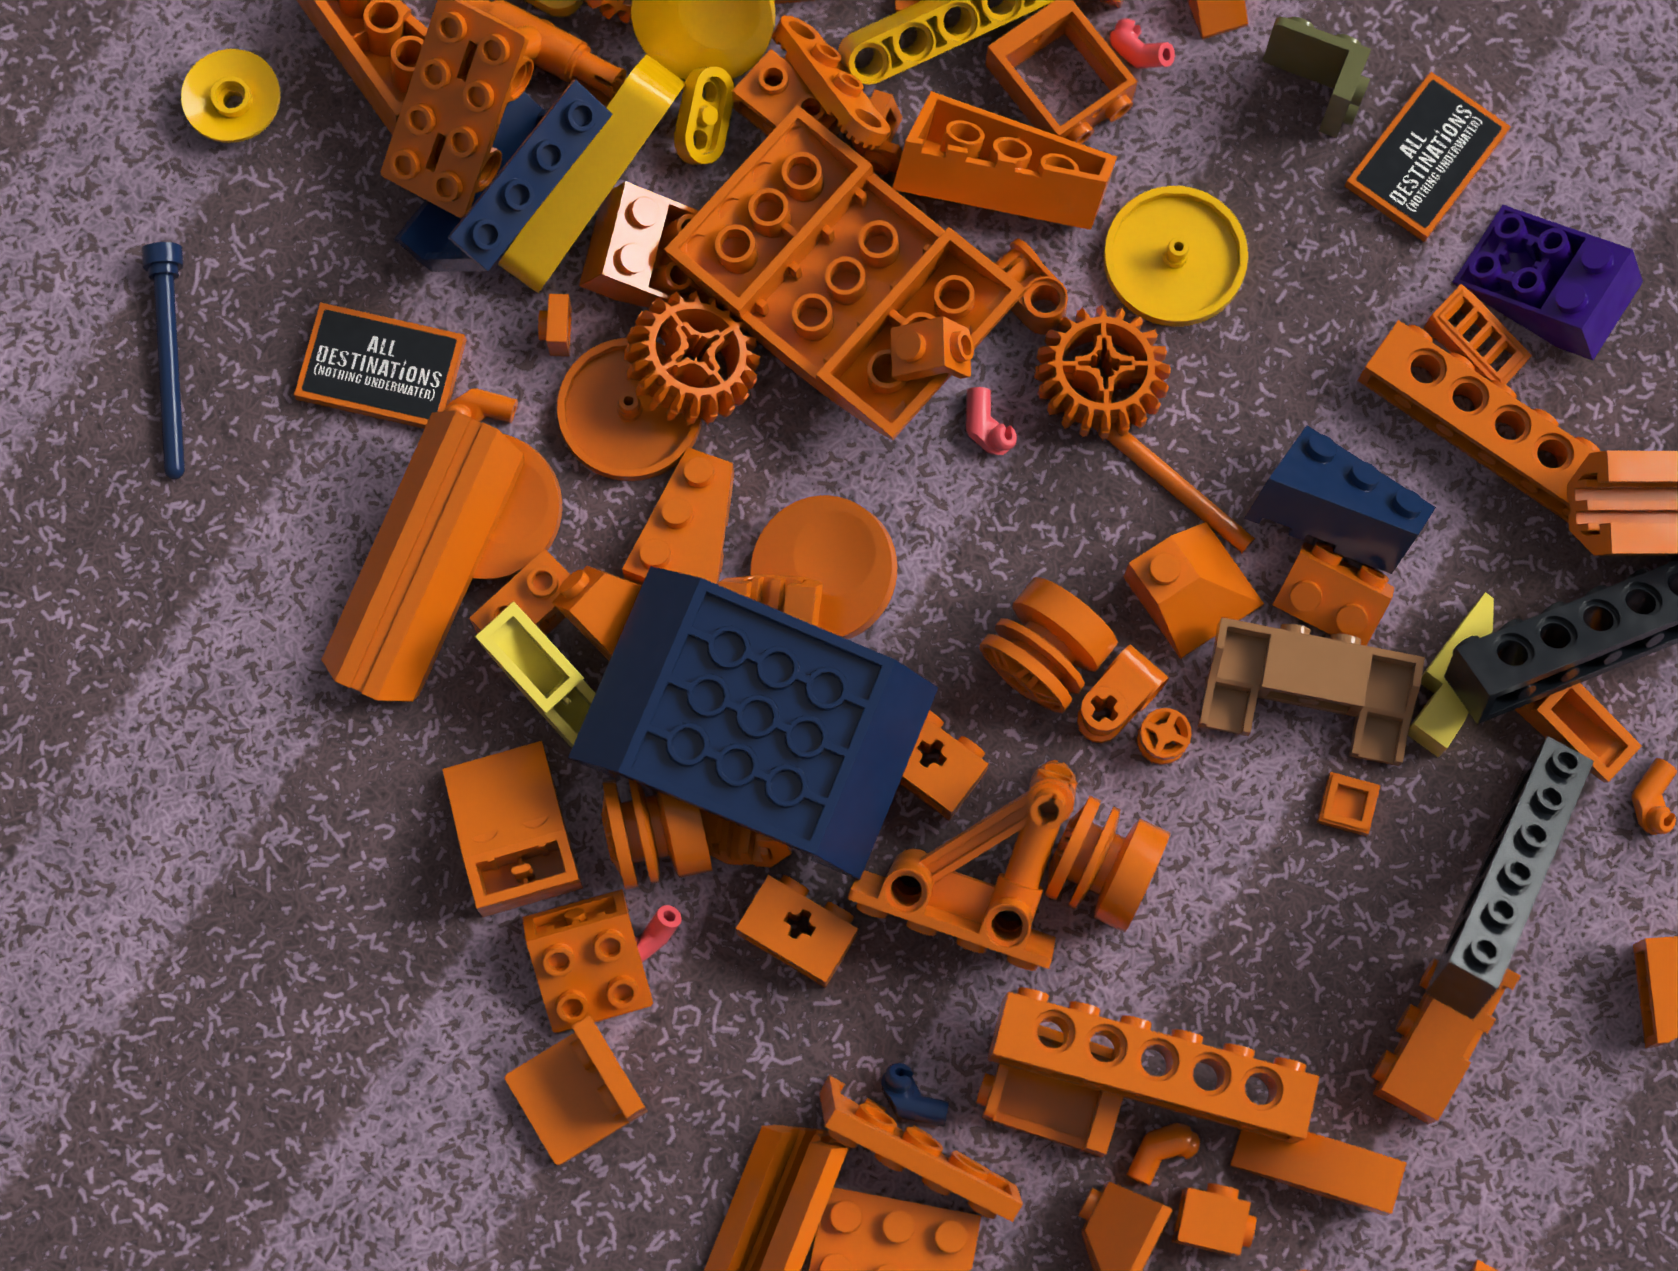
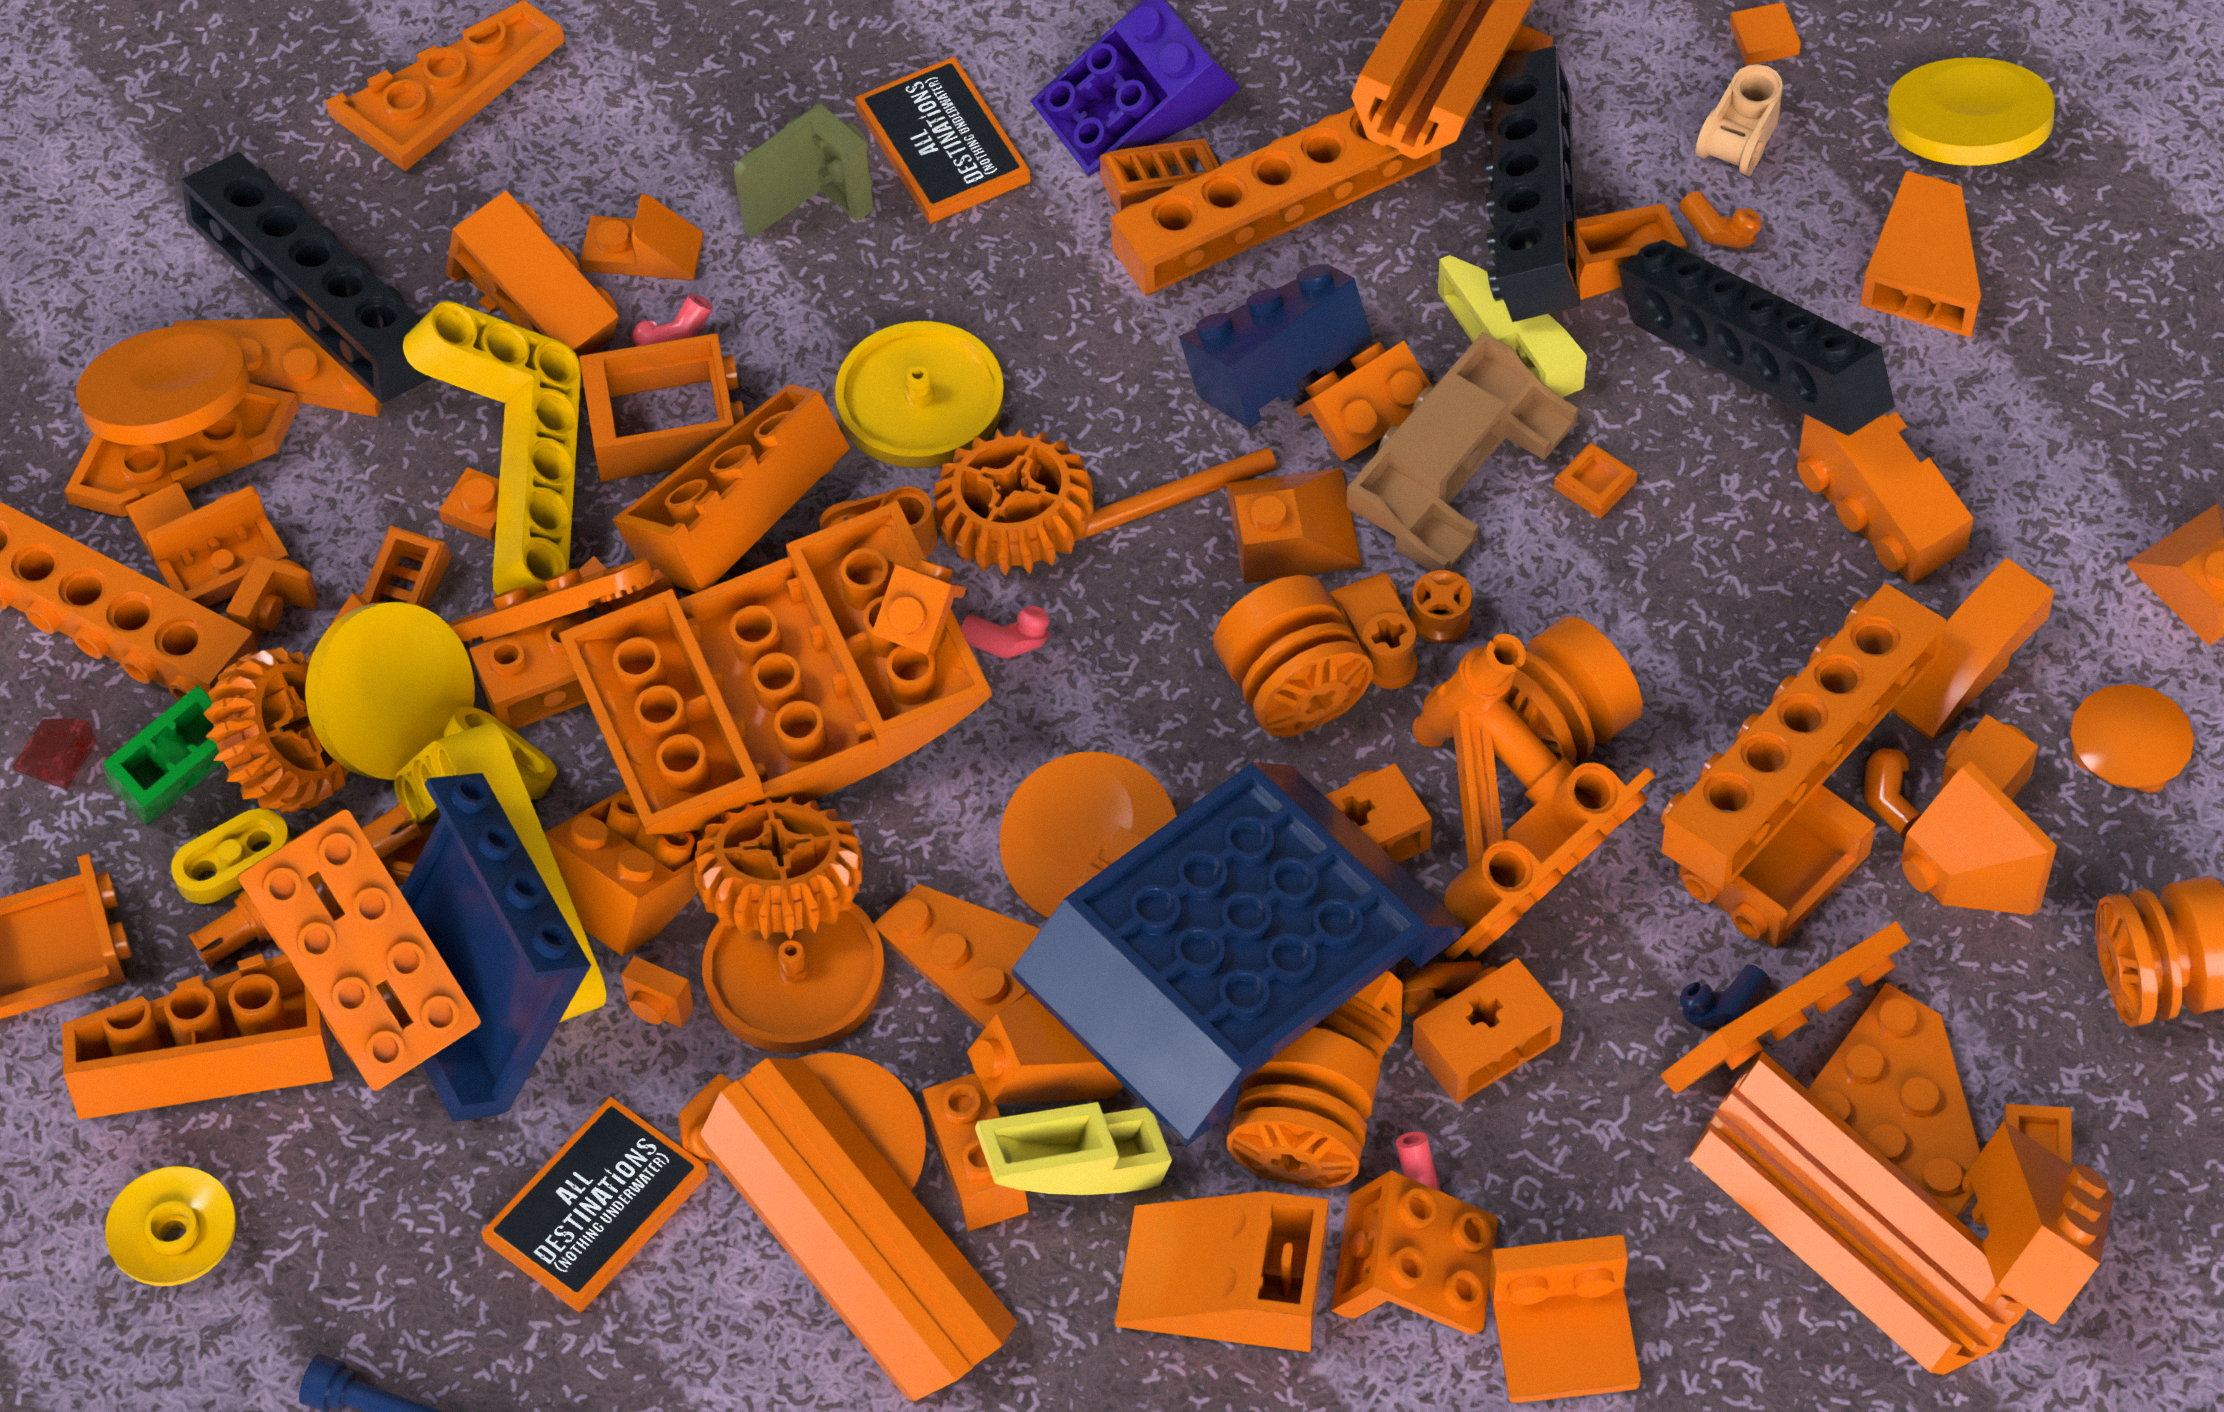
camera: 60 degrees left, 20 degrees down
none -> orange arm [1401,961,1482,1016]

